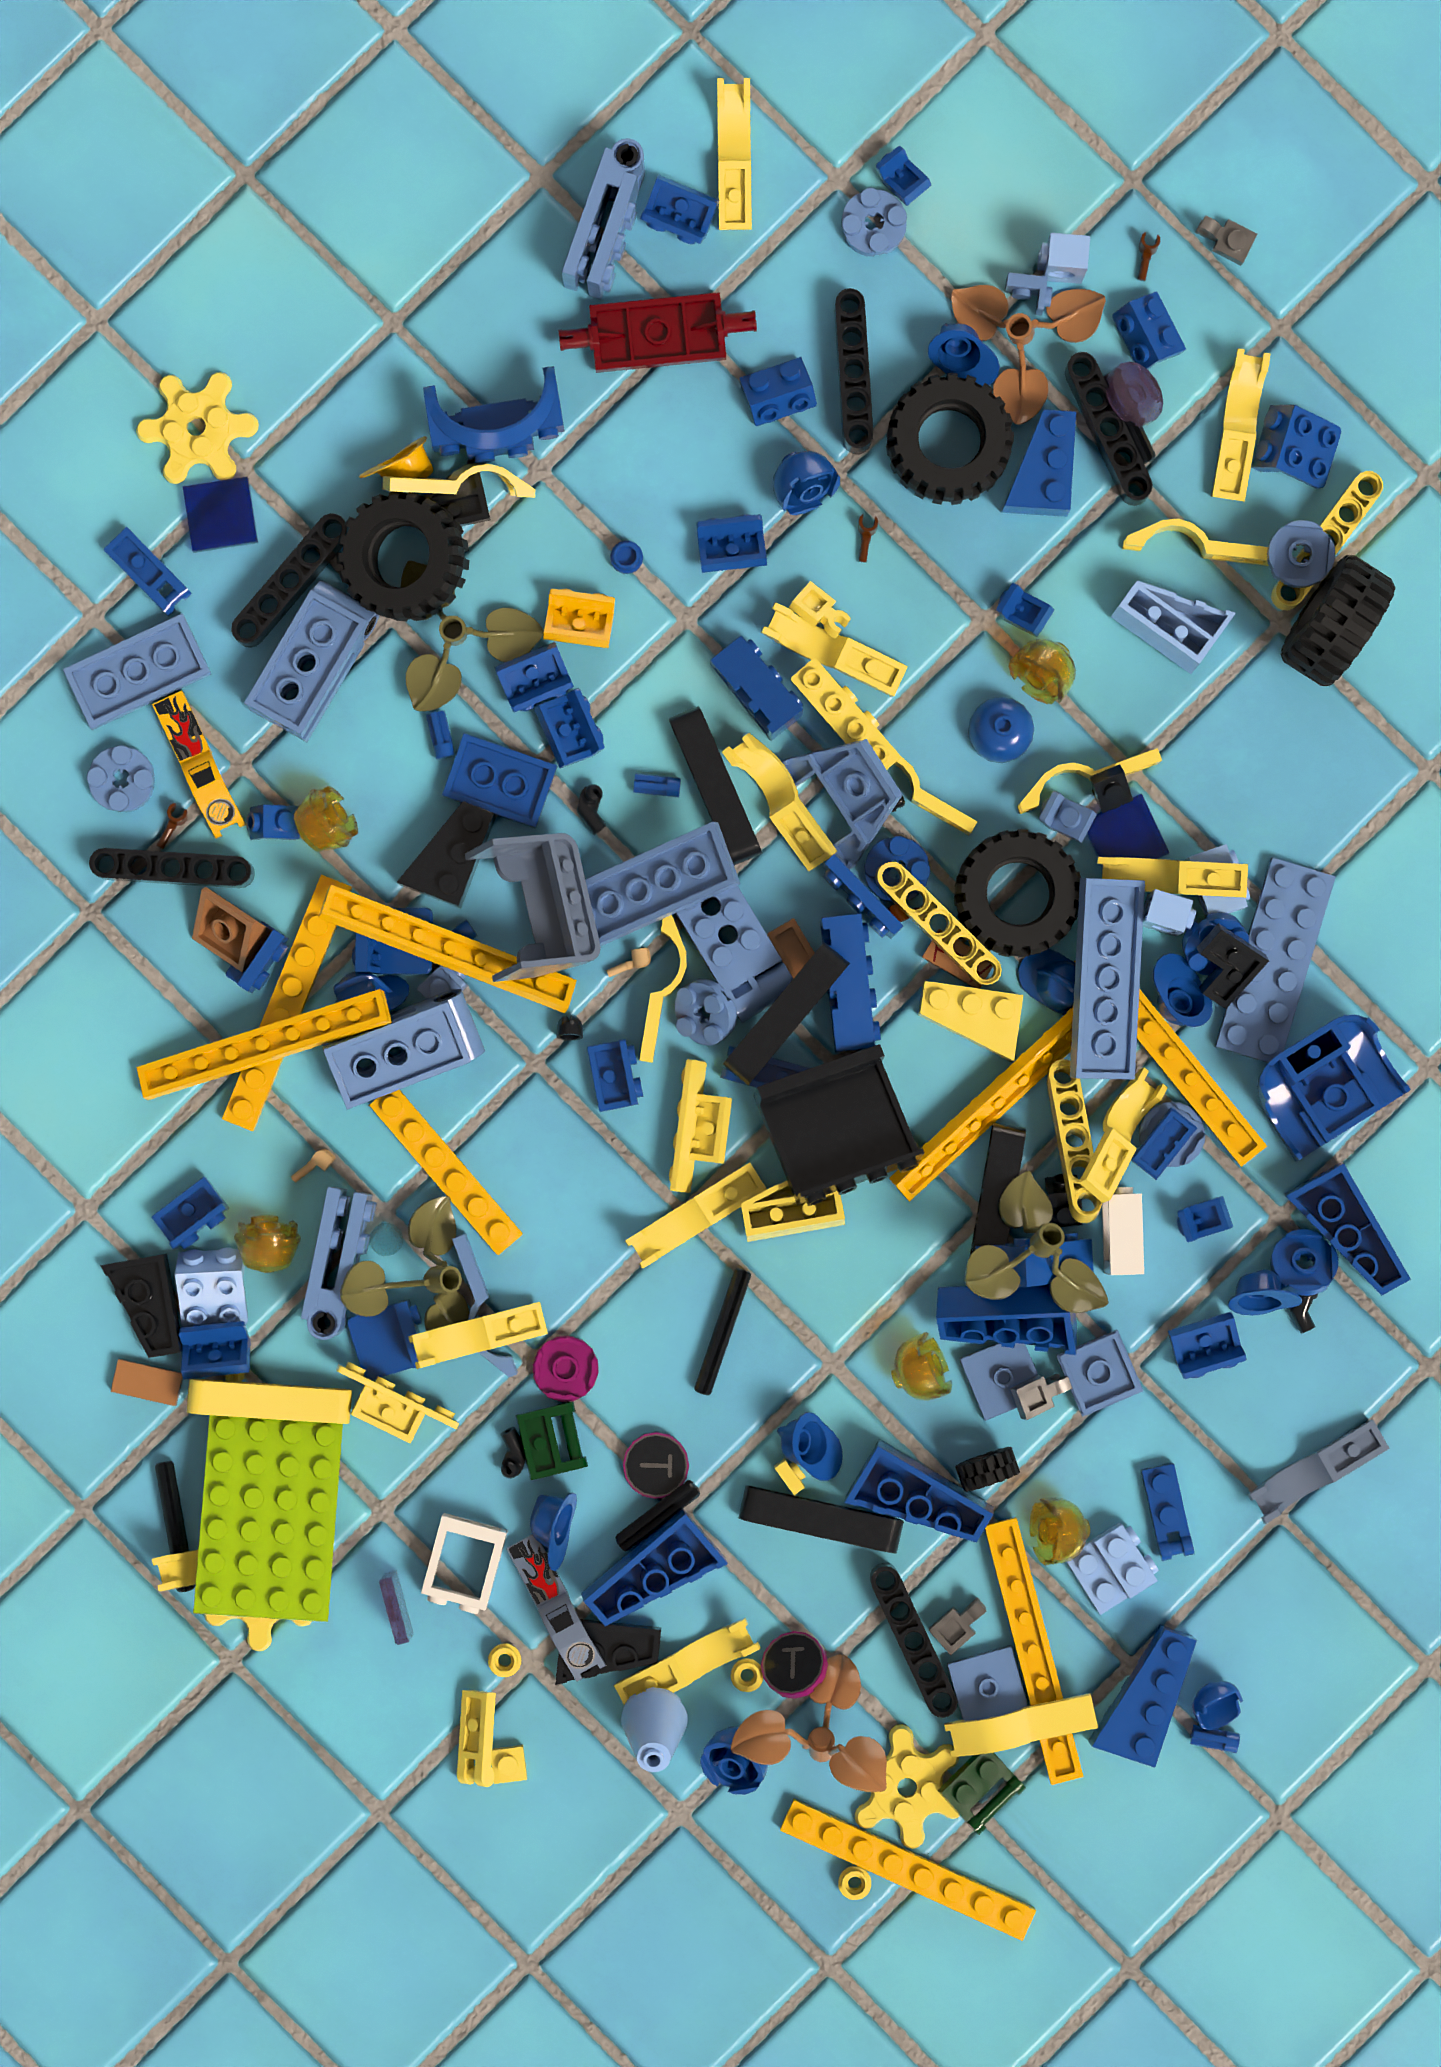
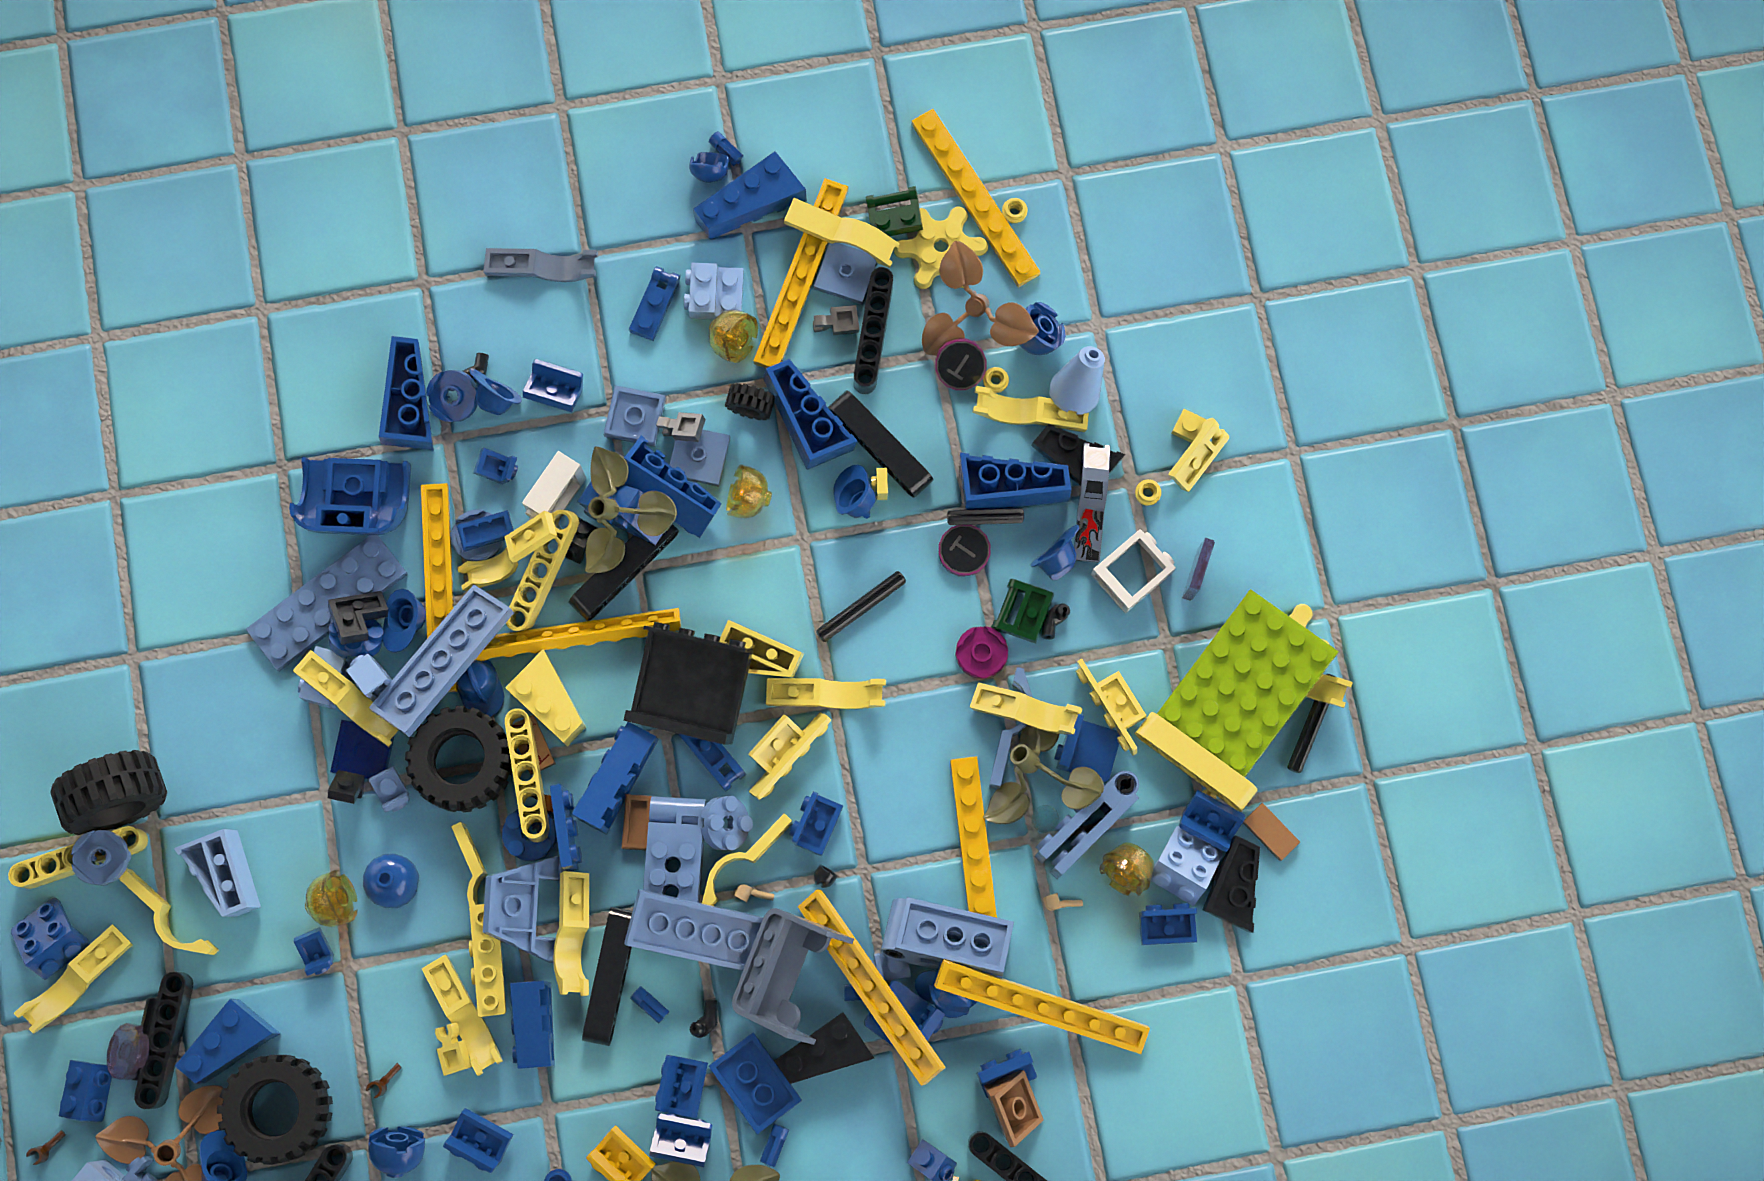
camera: 145 degrees left, 10 degrees down
yellow plate [222,874,353,1131] -> none
clear yellow cone [294,786,358,852] -> none
black beam [723,942,850,1085] -> none
light yellow piece [1017,748,1162,814] -> none

